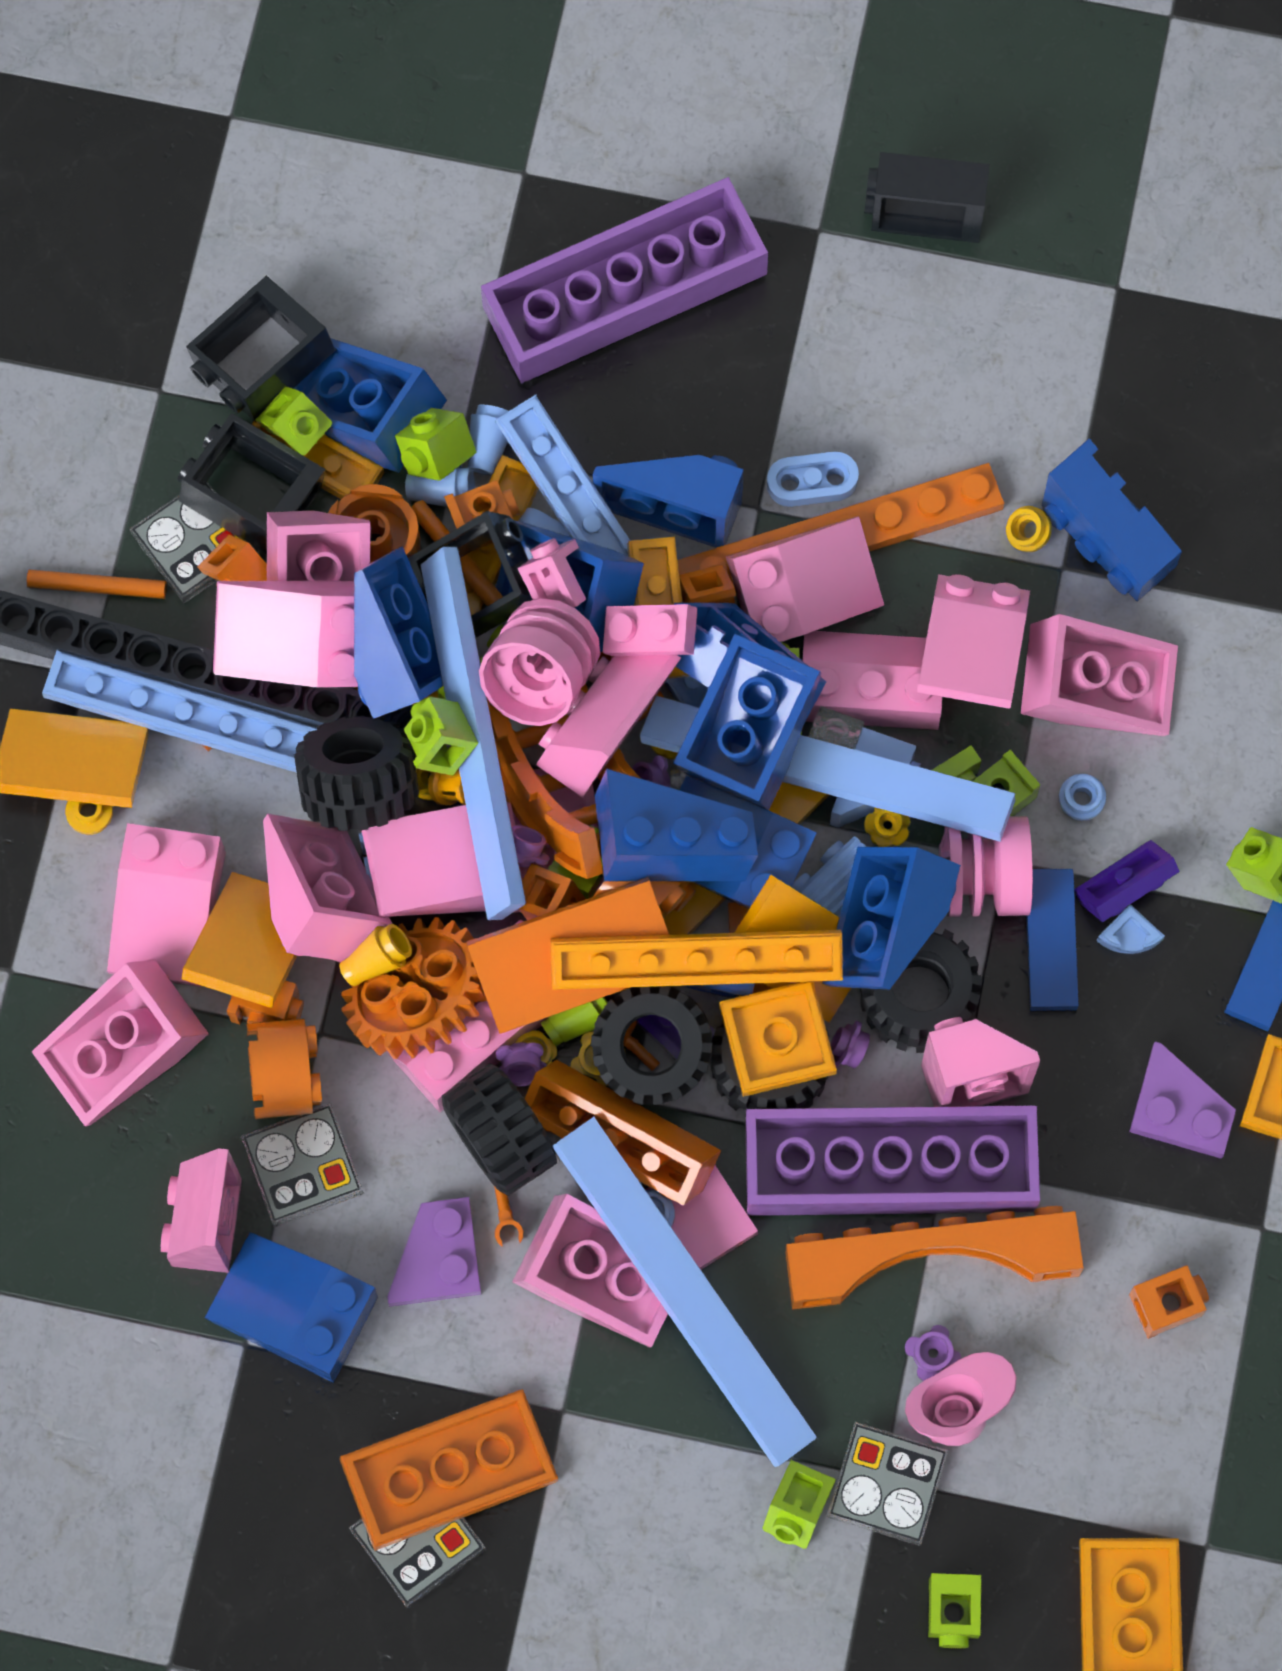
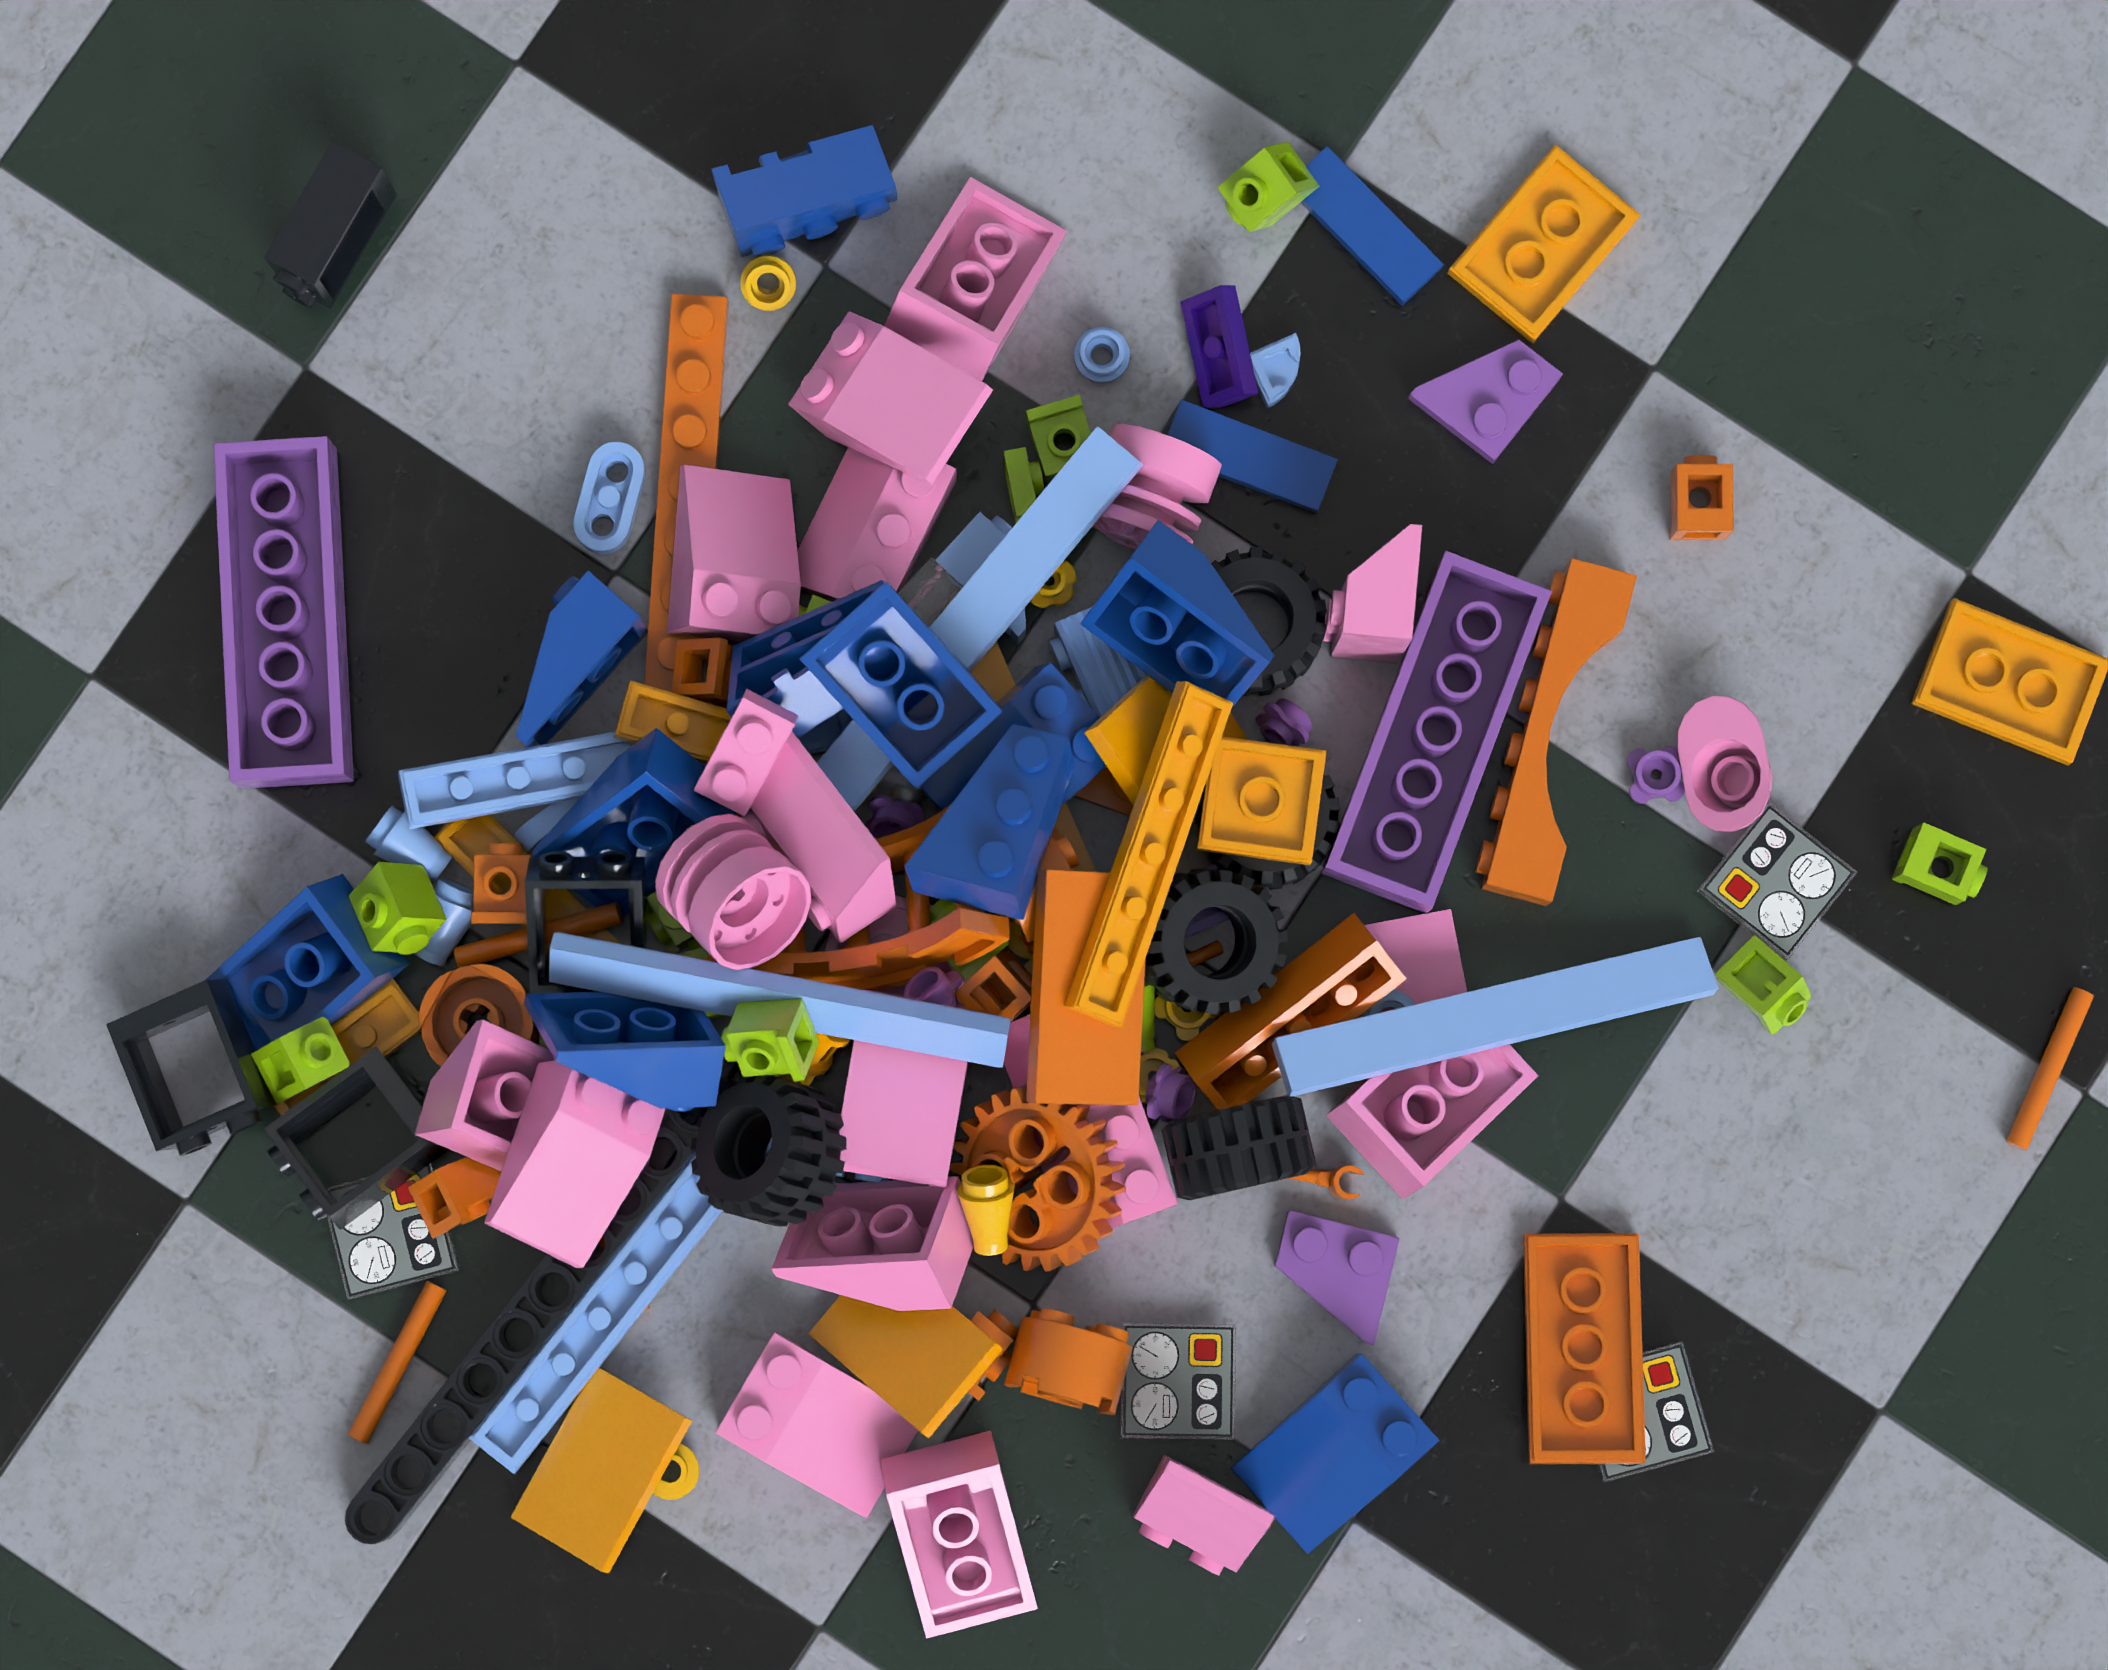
camera: 75 degrees left, 10 degrees up
bright pink bracket [517,538,586,608] -> none

